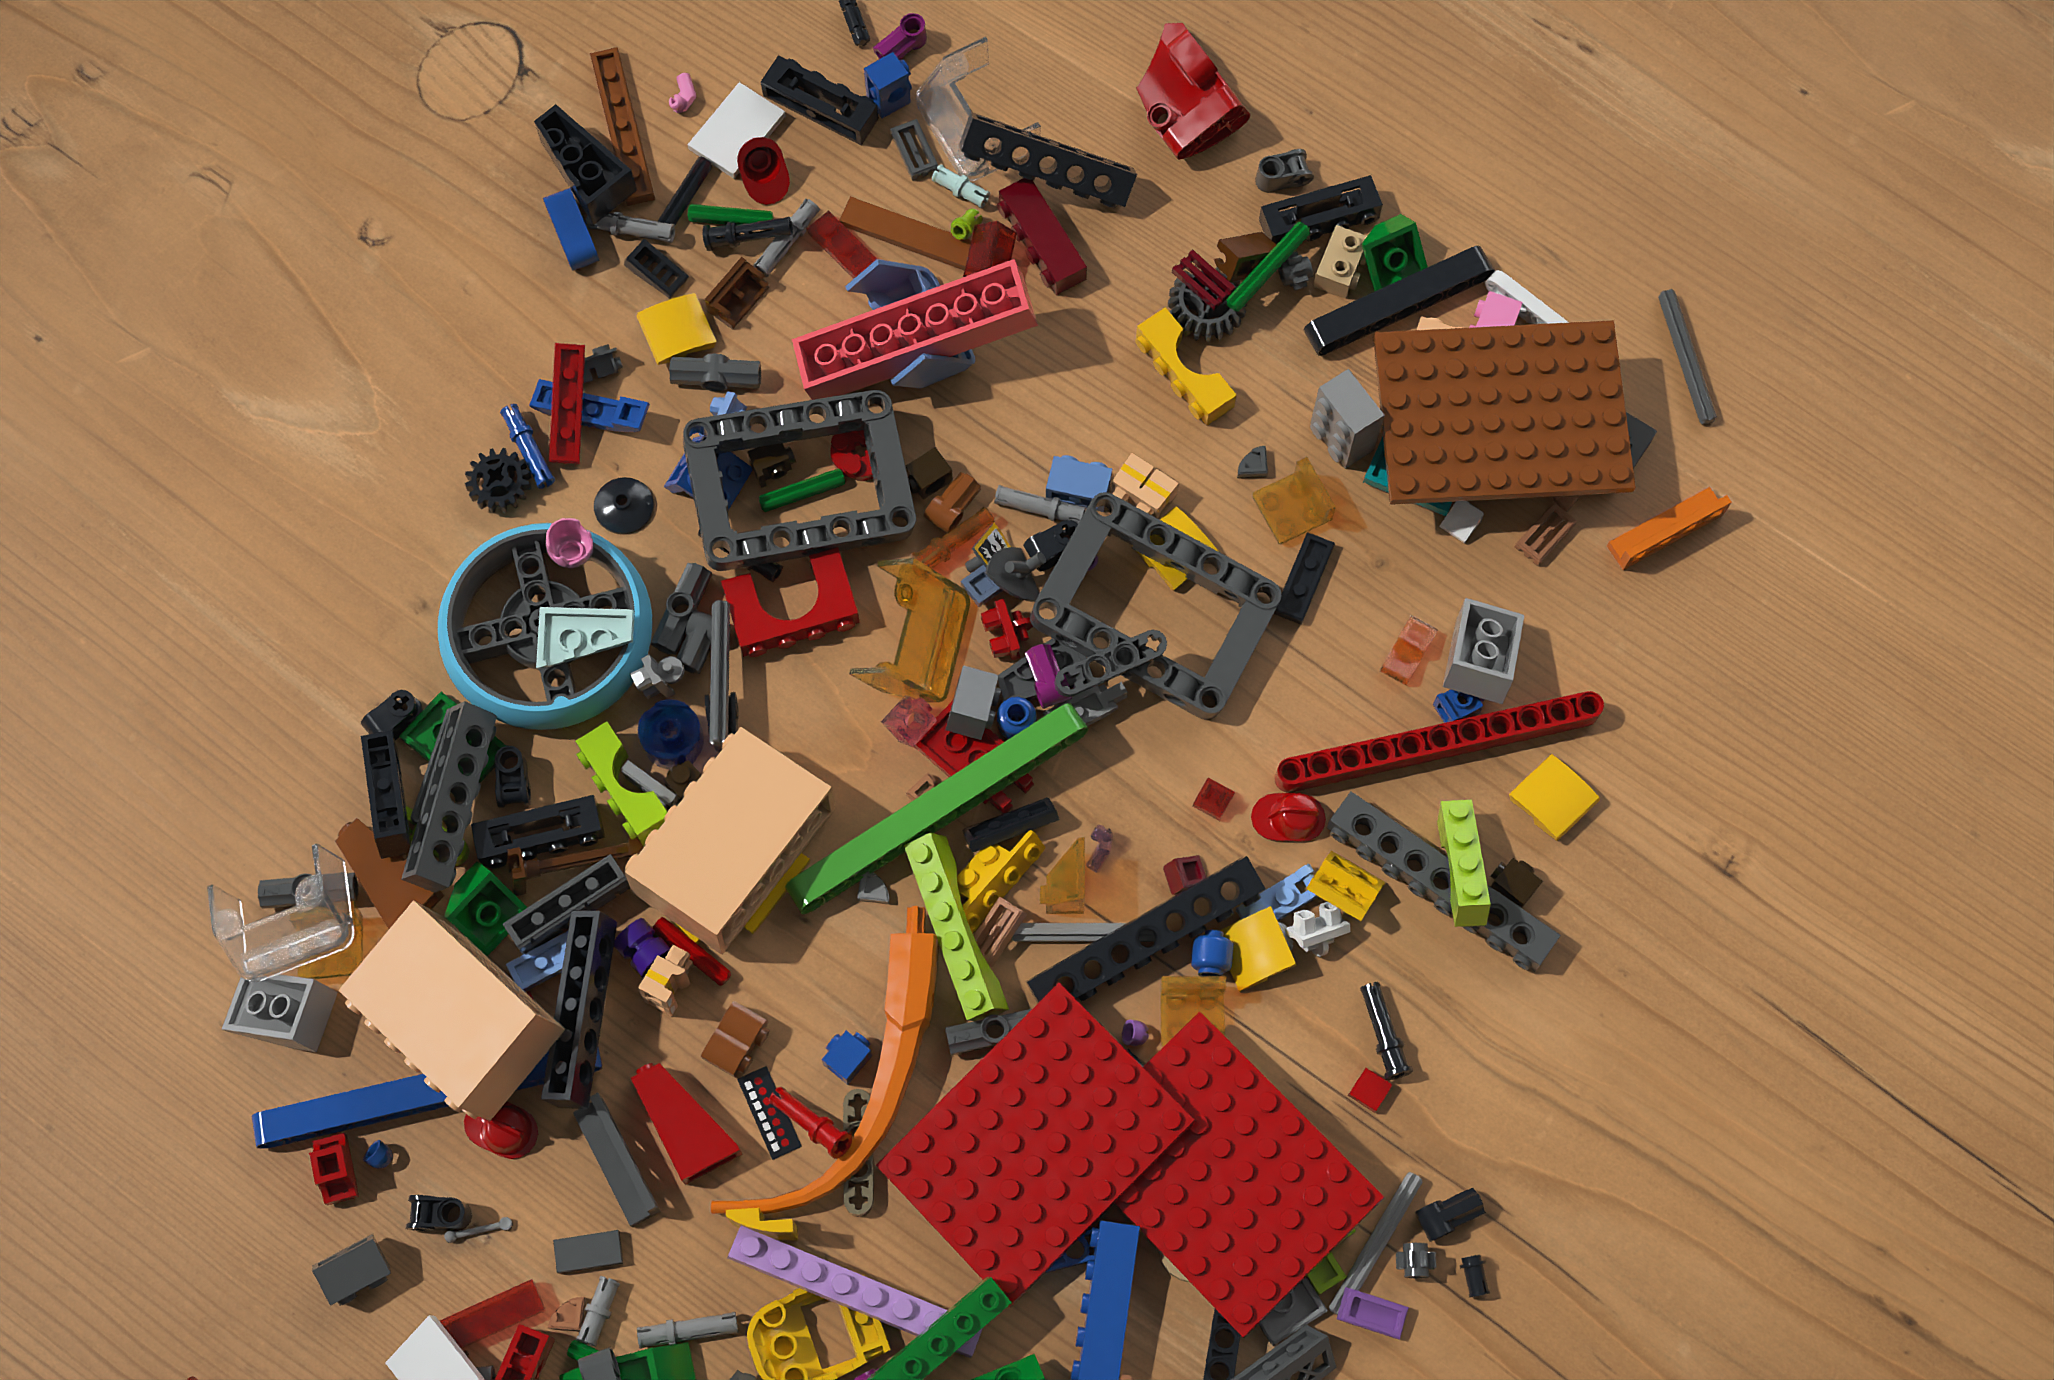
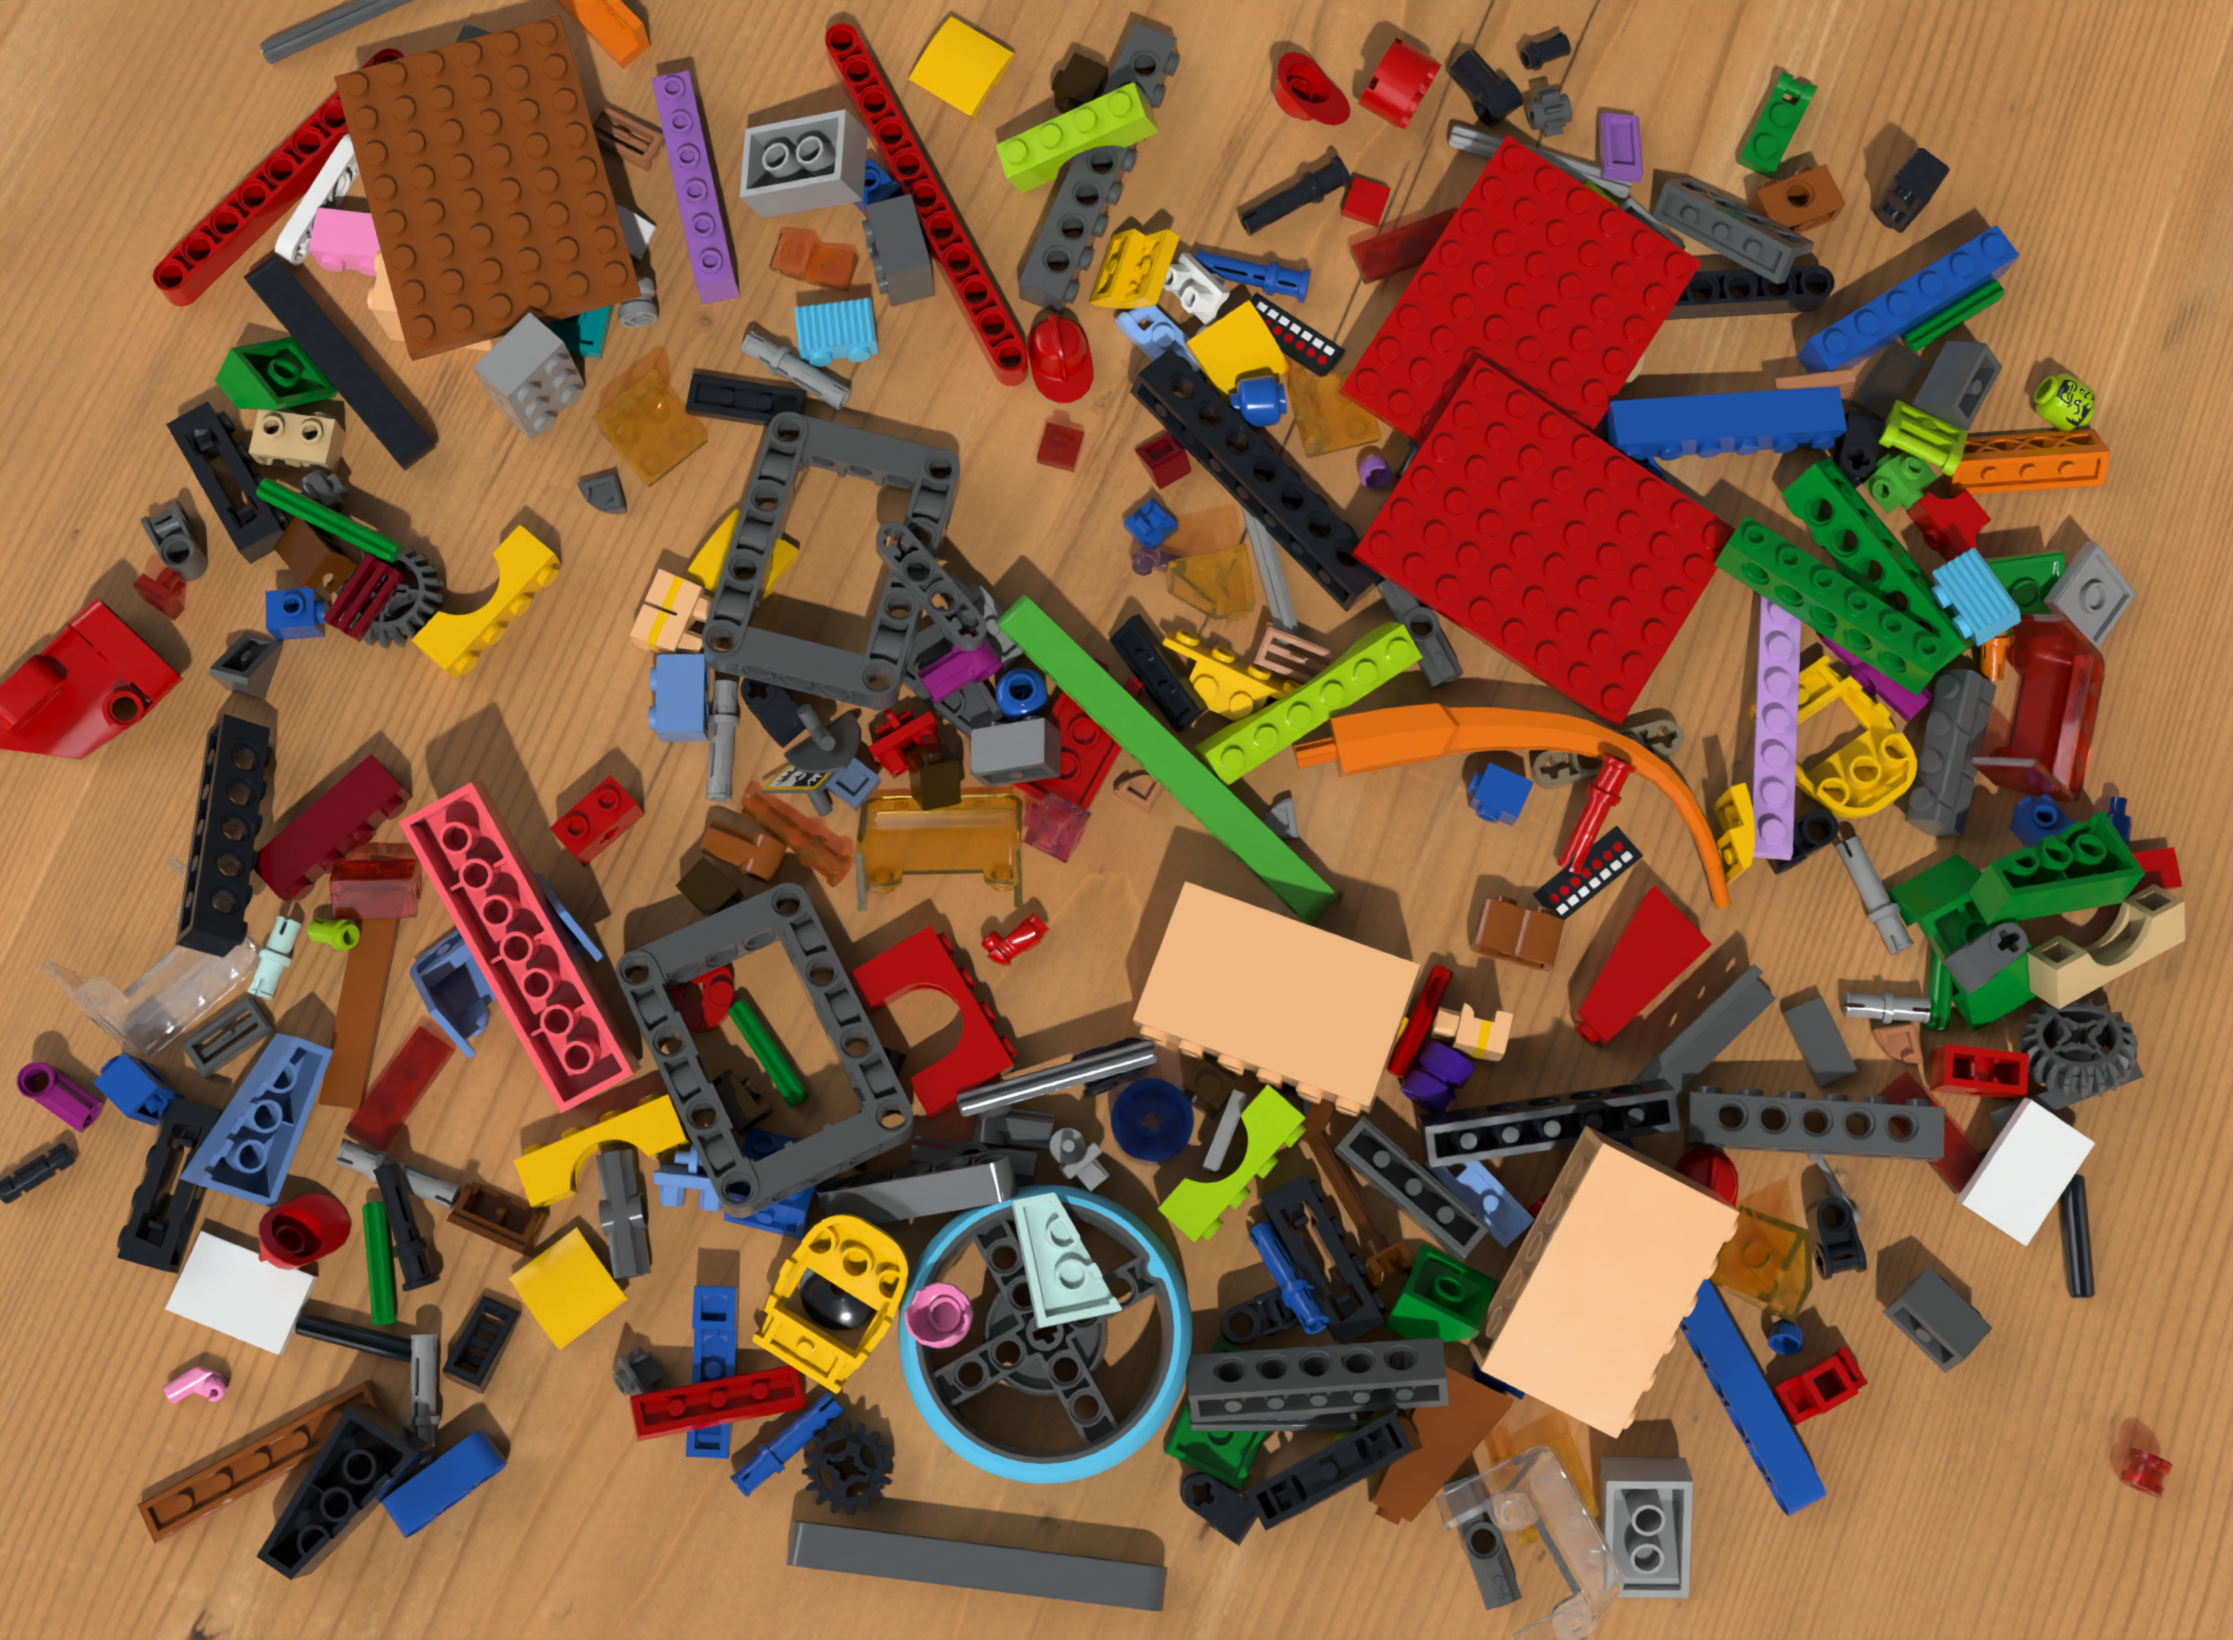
camera: 105 degrees left, 5 degrees up
none -> clear red tile [133,567,186,621]
none -> red beam [153,48,405,307]
none -> medium blue wedge [179,1033,333,1208]
none -> dark grey slope [209,632,283,700]
none -> blue brick [265,588,330,640]
none -> yellow arch [513,1092,692,1210]
none -> red brick [549,775,645,867]
none -> light grey wheel [618,276,658,328]
none -> medium lavender brick [651,70,740,304]
none -> light grey pin [741,330,852,411]
none -> yellow slope [752,1214,910,1394]
none -> dark grey beam [786,1521,1168,1611]
none -> medium azure brick [794,298,879,367]
none -> dark grey beam [815,1150,1019,1224]
none -> dark grey brick [862,194,935,307]
none -> dark brown brick [907,743,965,812]
none -> red arm [981,912,1050,966]
none -> blue tile [1124,498,1179,555]
none -> blue pin [1195,249,1311,303]
none -> blue pin [1248,1222,1329,1334]
none -> black sticker [1250,293,1345,379]
none -> red piece [1274,52,1351,126]
none -> clear red plate [1350,207,1458,285]
none -> red brick [1358,36,1442,130]
none -> dark grey brick [1685,1086,1944,1162]
none -> clear yellow slope [1709,1205,1812,1323]
none -> black piece [1771,809,1839,876]

